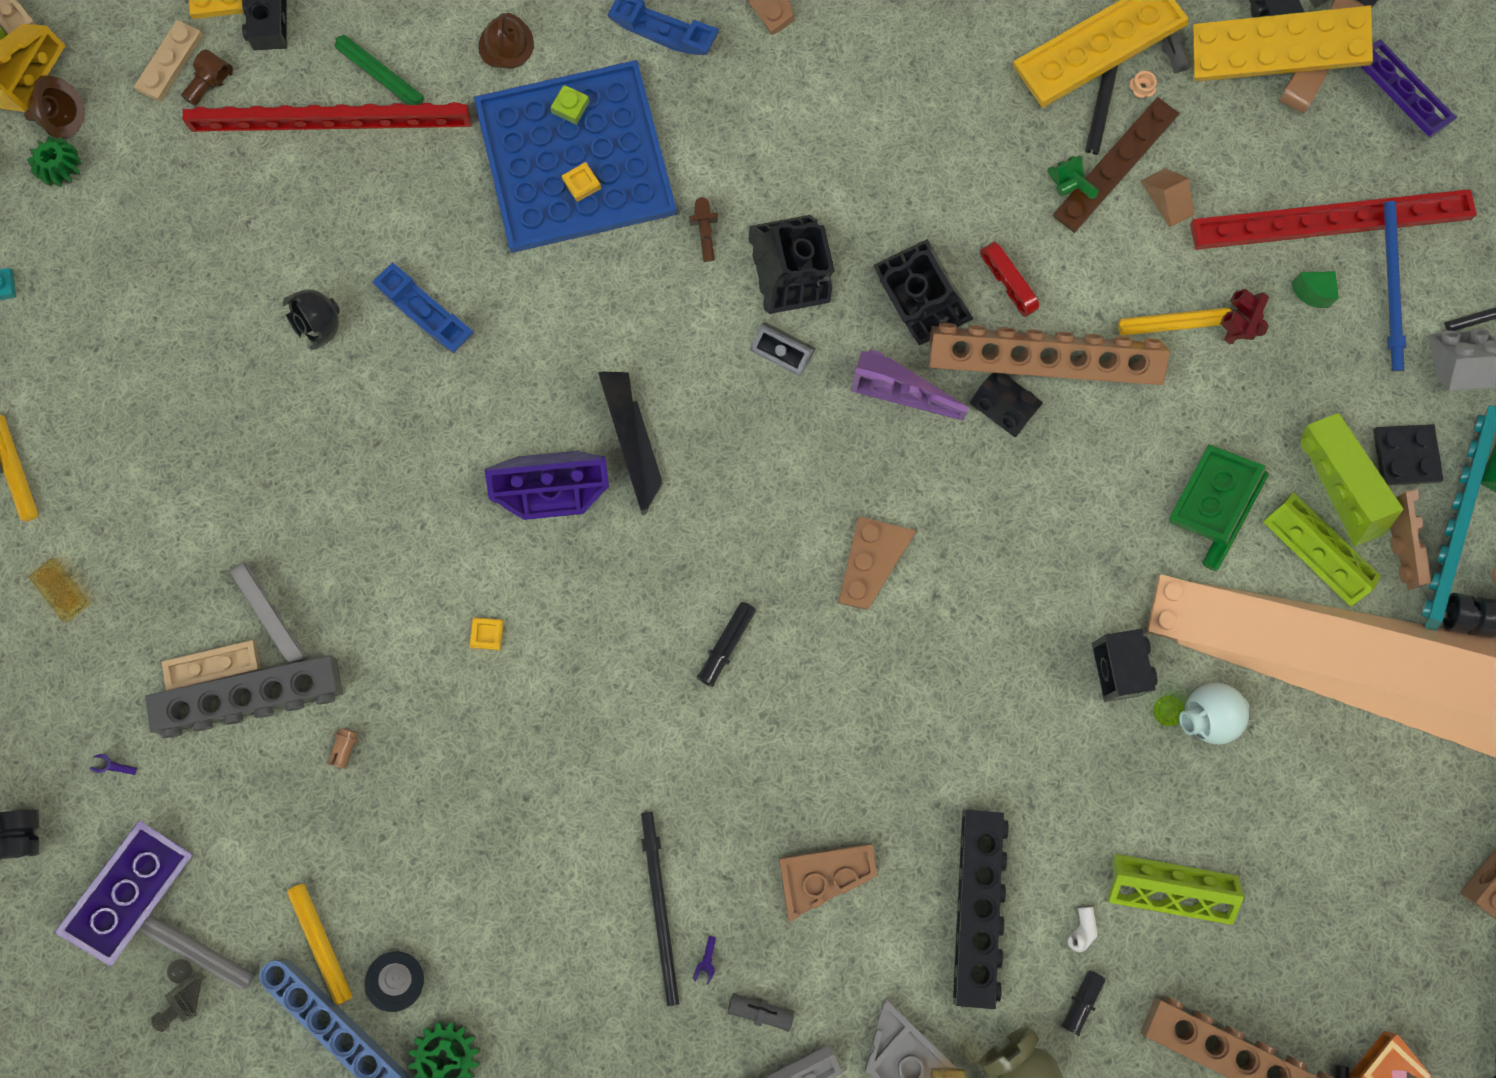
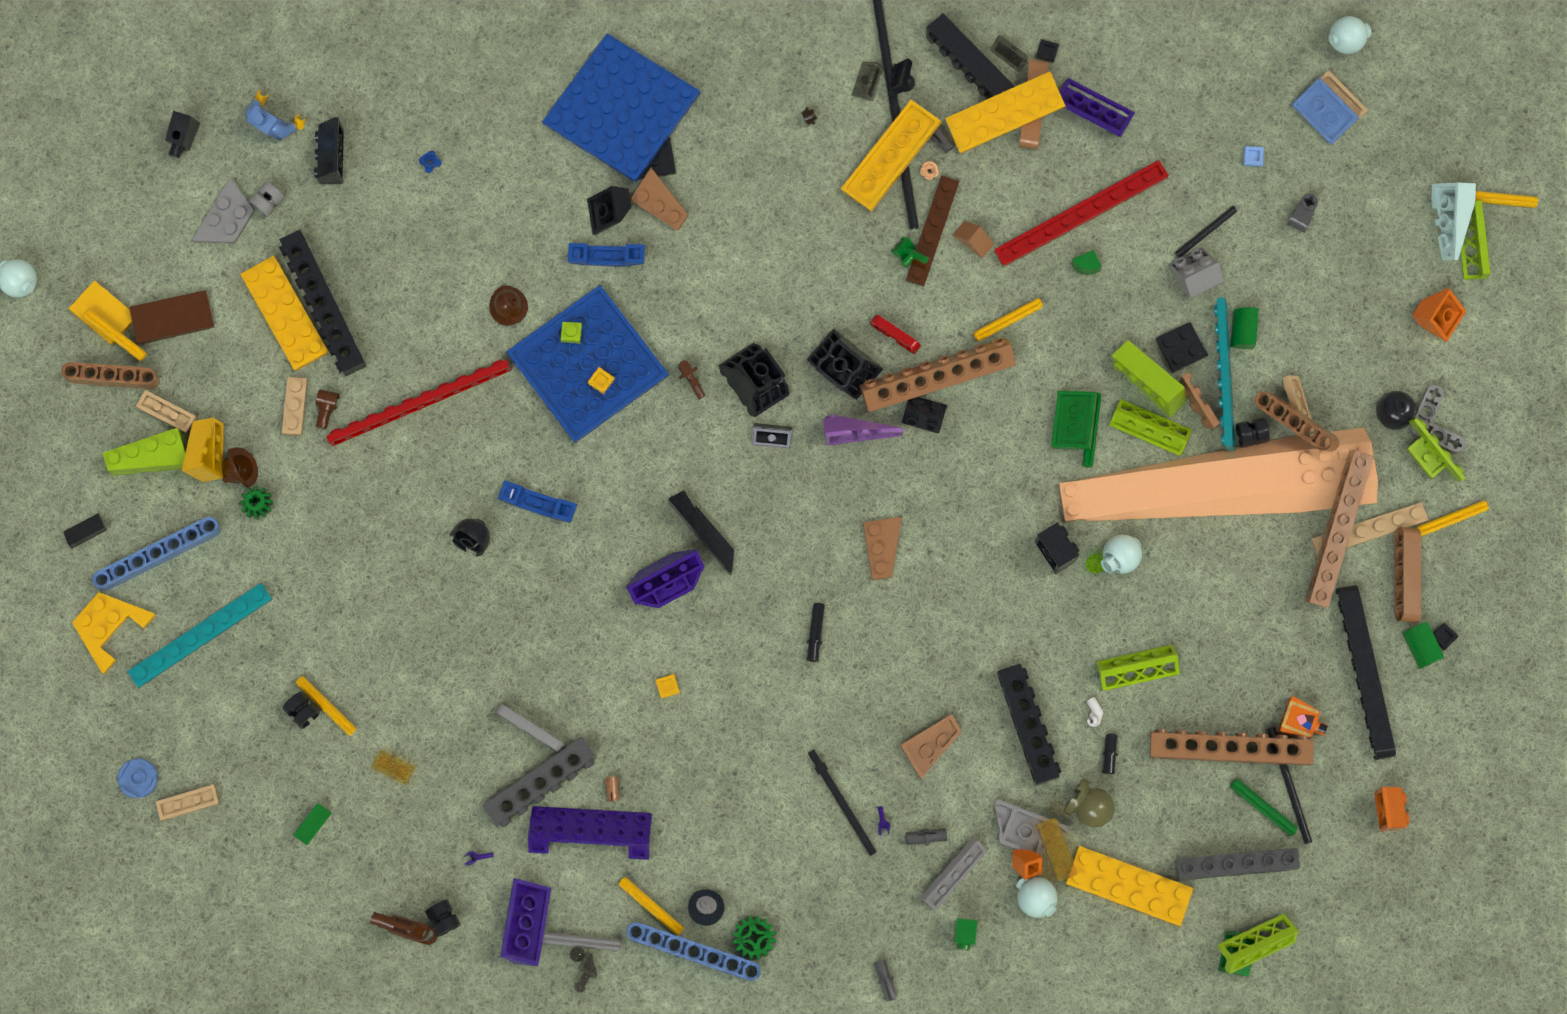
camera: 20 degrees left, 0 degrees up
tan plate [161,640,261,691] -> none
green axle [334,35,424,105] -> none
dark red hips [1220,289,1269,345] -> none
blue bar [1384,201,1407,371] -> none
none -> dark purple bracket [528,806,652,860]

